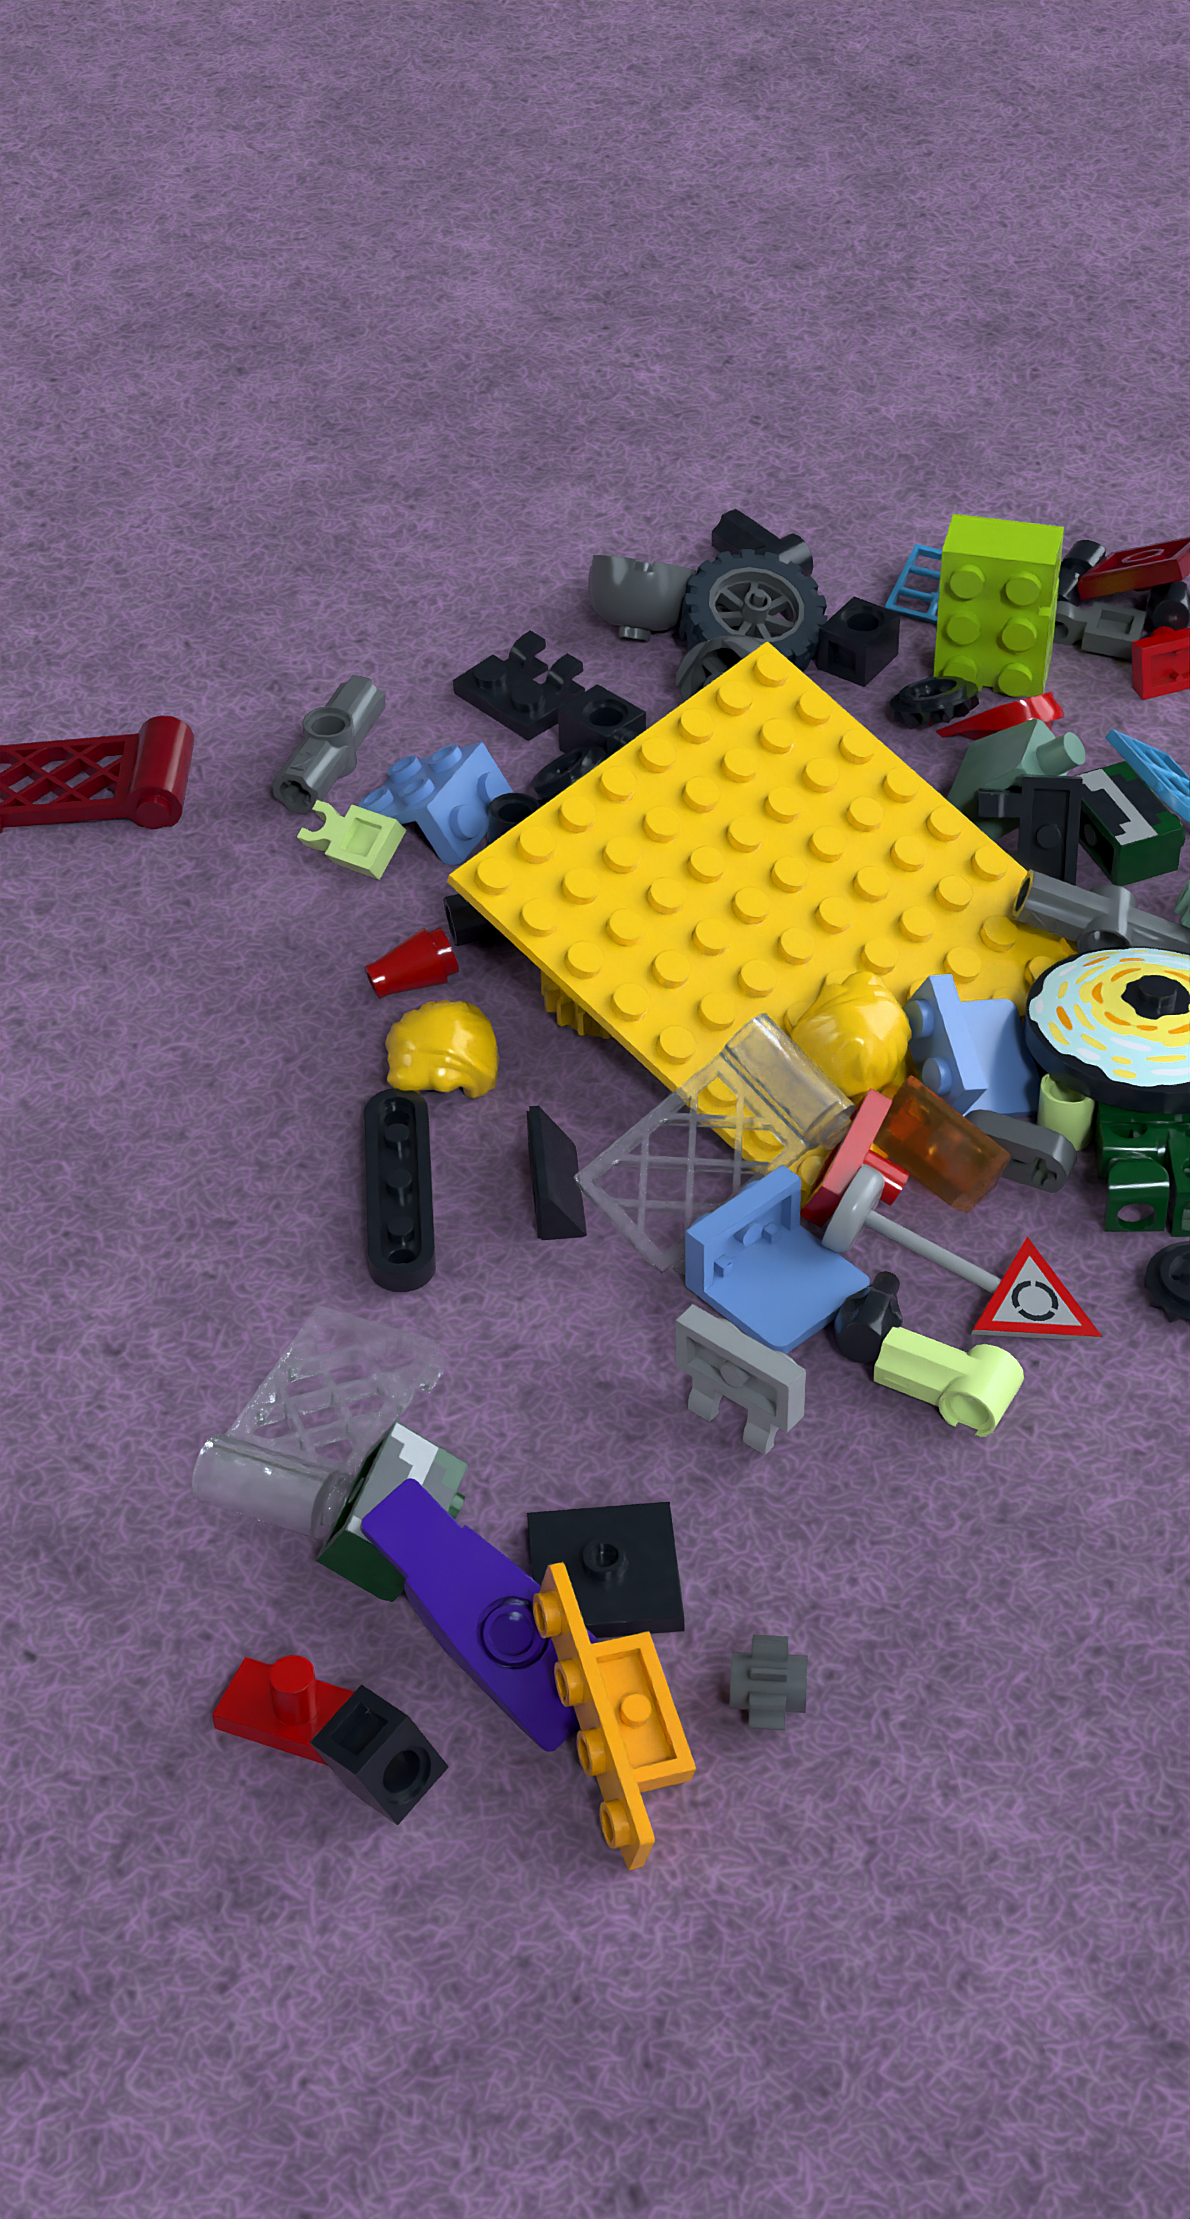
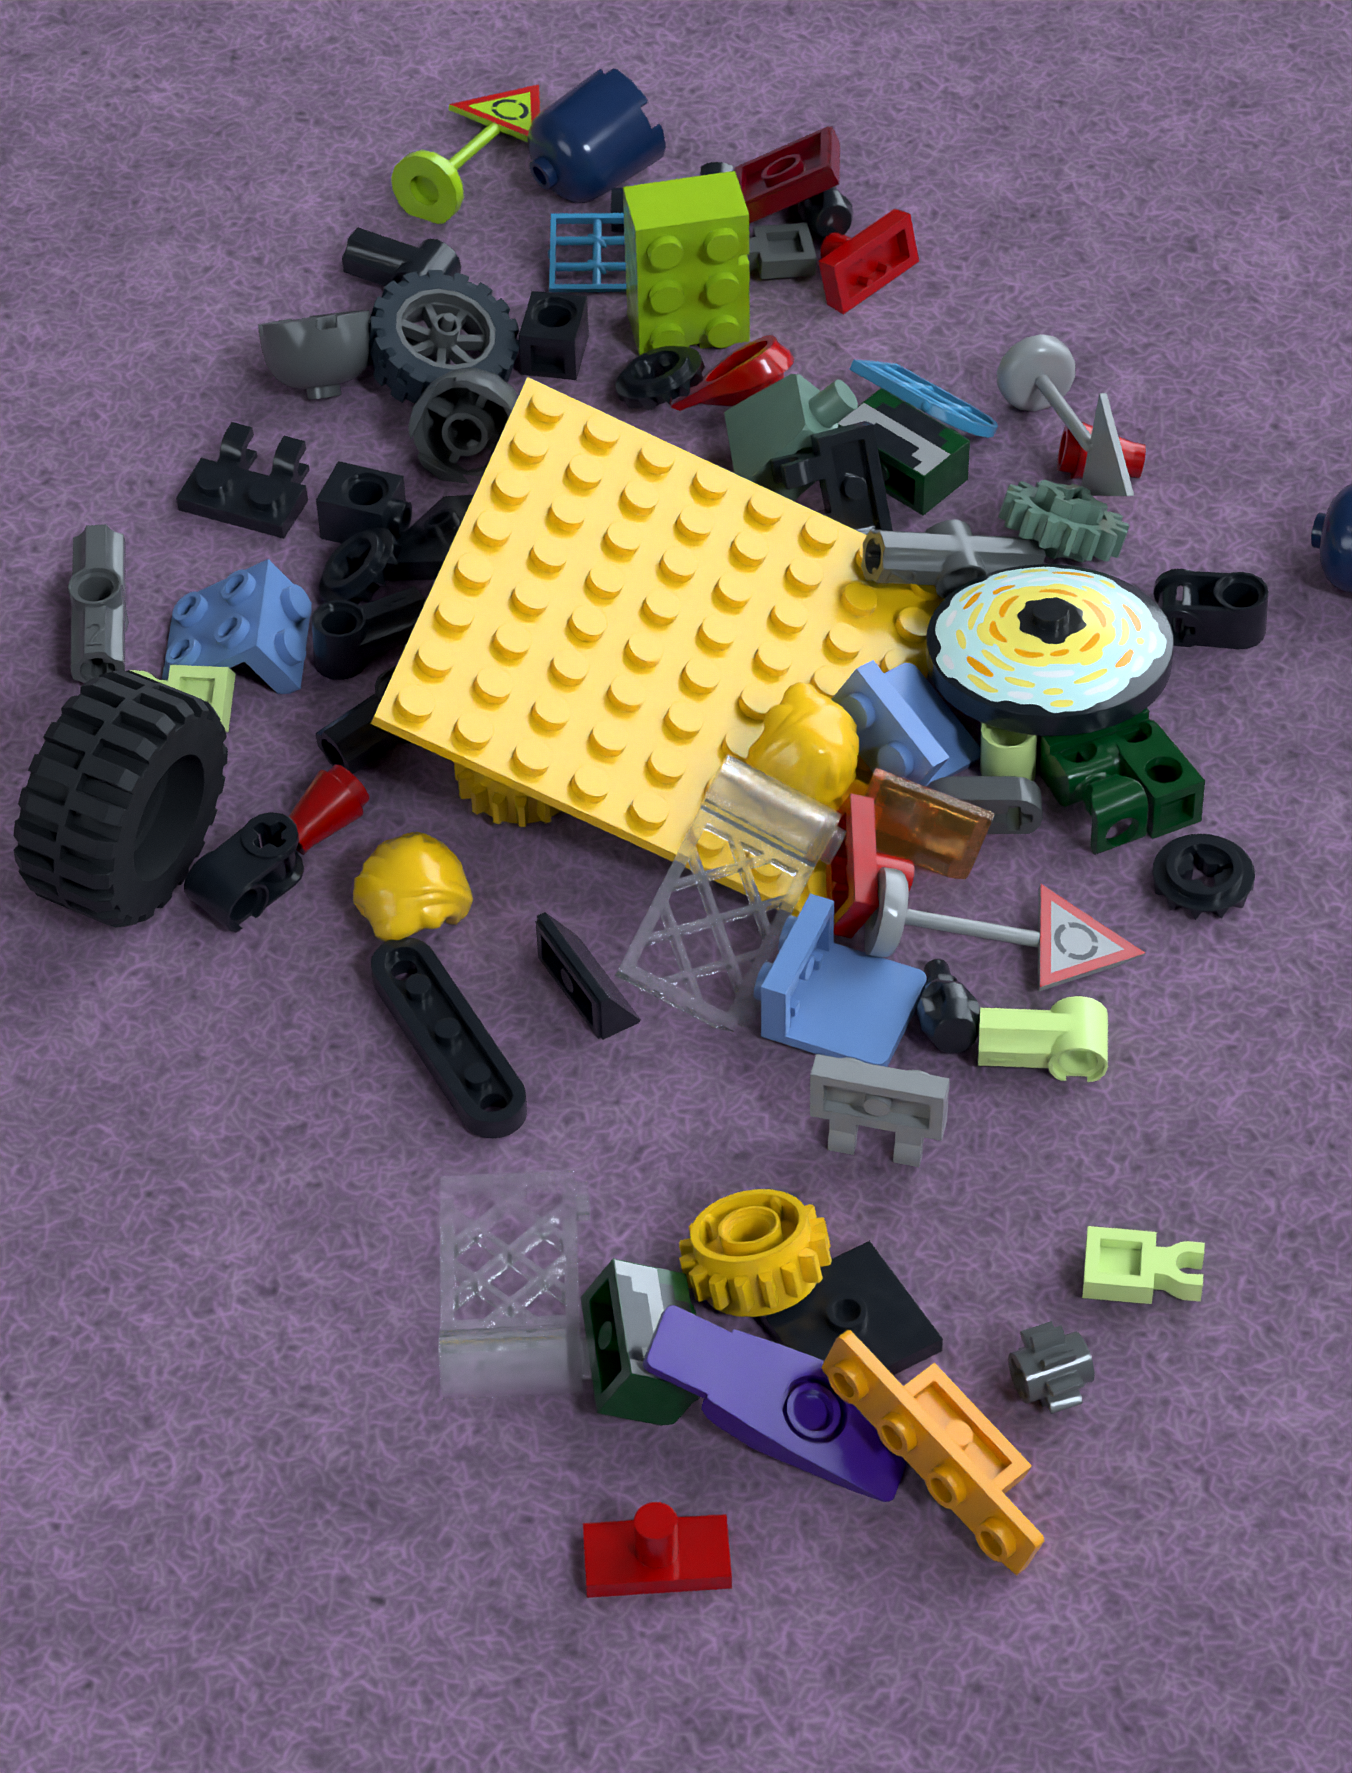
camera: 25 degrees left, 5 degrees up
black brick [310,1684,449,1826] -> none
none -> black tyre [13,670,228,928]
none -> black piece [184,812,304,933]
none -> lime piece [391,84,540,224]
none -> dark blue cylinder [527,68,666,203]
none -> yellow gear [679,1189,832,1317]
none -> yellowish green plate [1082,1226,1205,1304]

